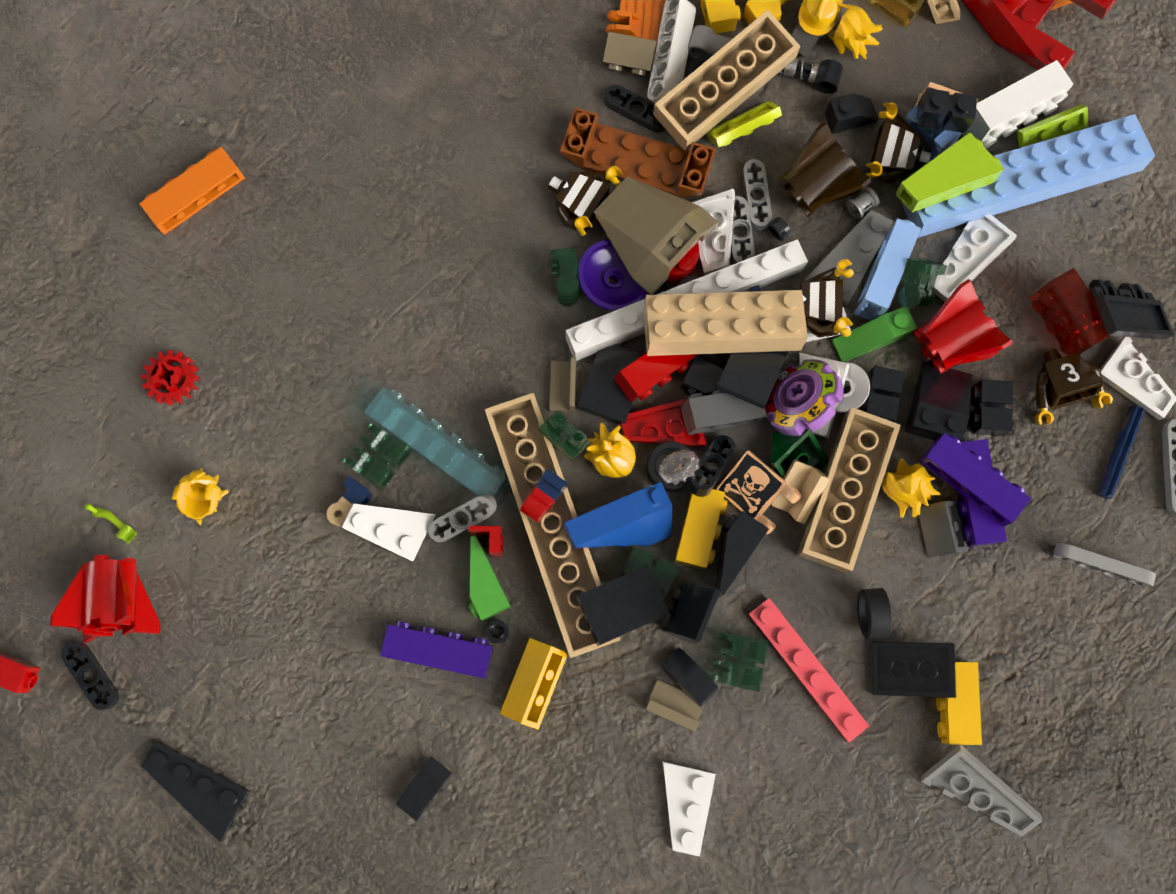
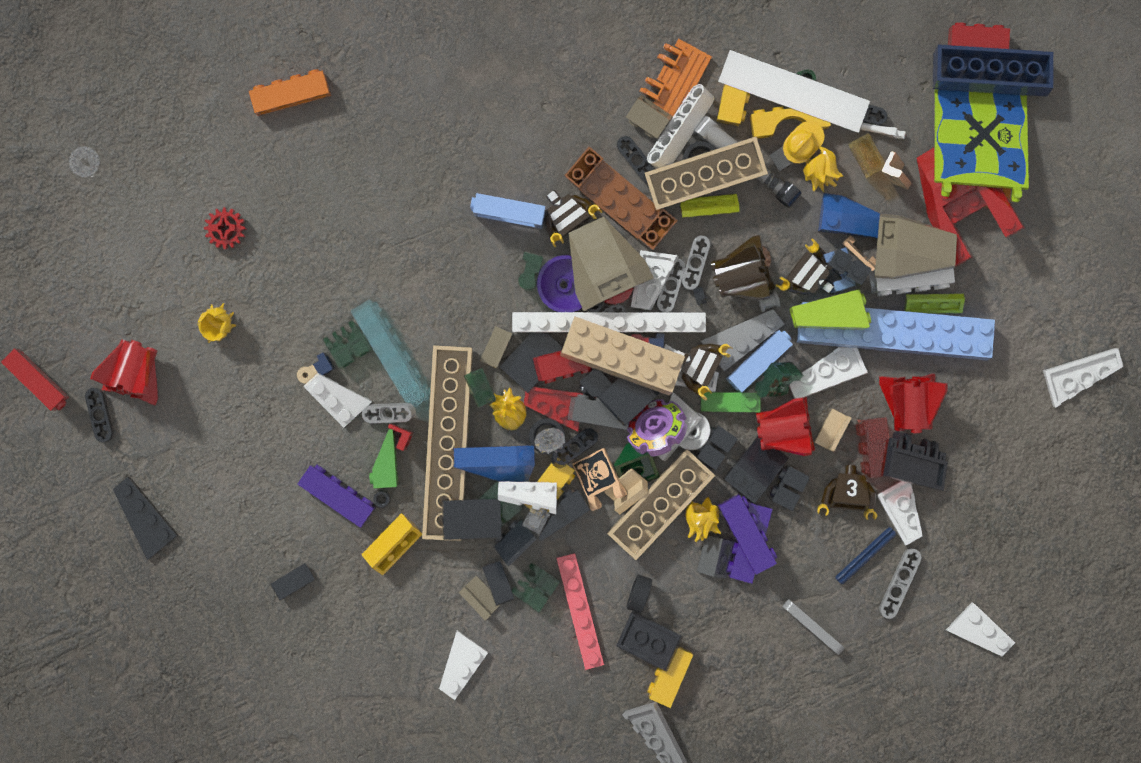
camera: 25 degrees right, 10 degrees up
lime piece [84,503,137,544] -> none
leg [520,468,567,523] -> none
black slope [824,93,879,135] -> none
none -> light blue window [470,193,546,229]
none -> white wing [498,481,557,514]
none -> clear brick [522,508,551,534]
none -> tan panel [814,409,851,452]
none -> blue wedge [818,193,880,239]
none -> dark tan wedge [874,214,957,279]
none -> red brick [879,374,948,433]

